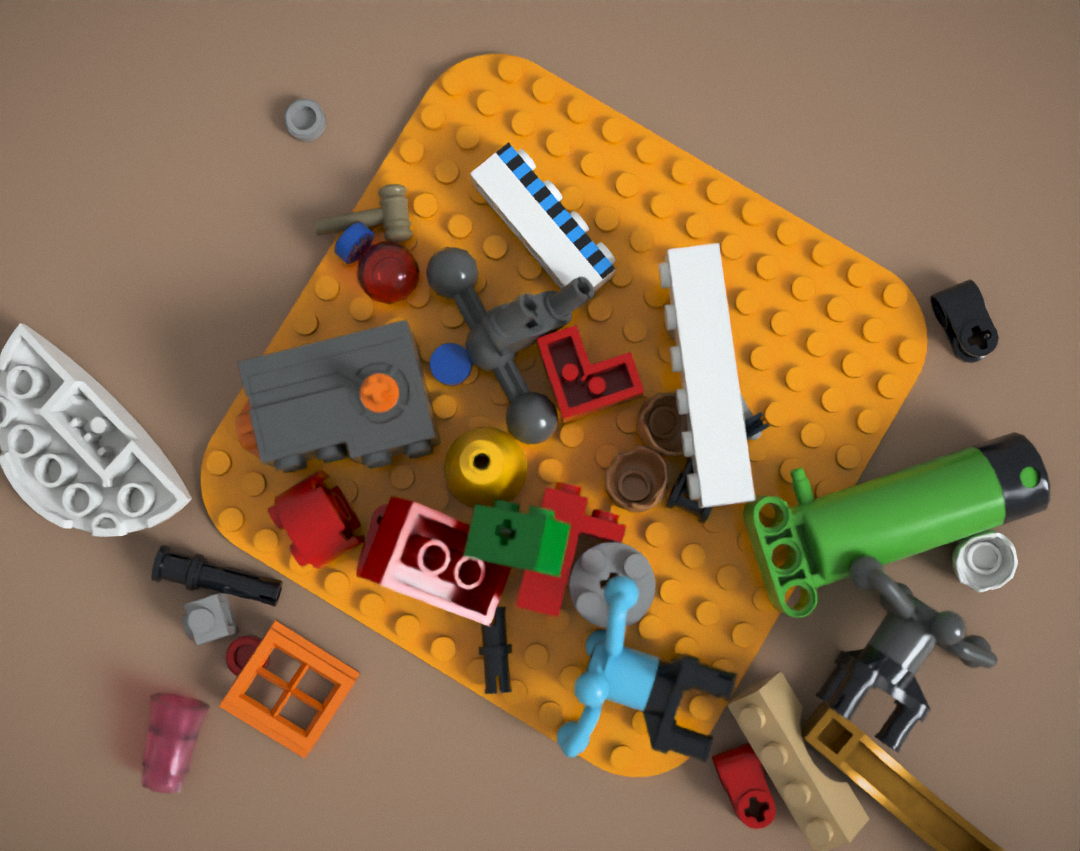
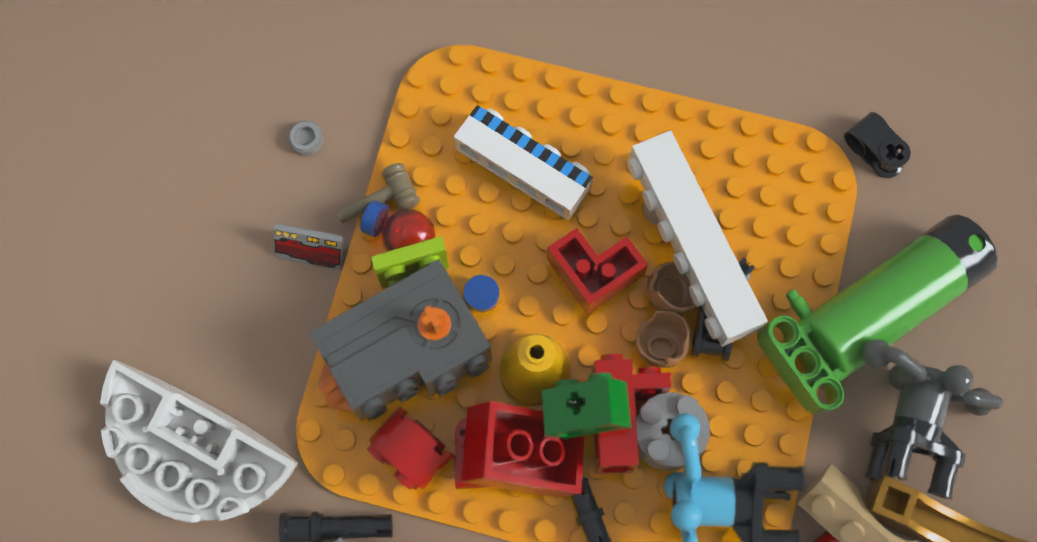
camera: 20 degrees left, 10 degrees down
dark grey connector [426,247,594,445] -> none
white hair [952,529,1018,592] -> none
none -> slope [273,223,347,270]
none -> lime plate [371,236,449,289]

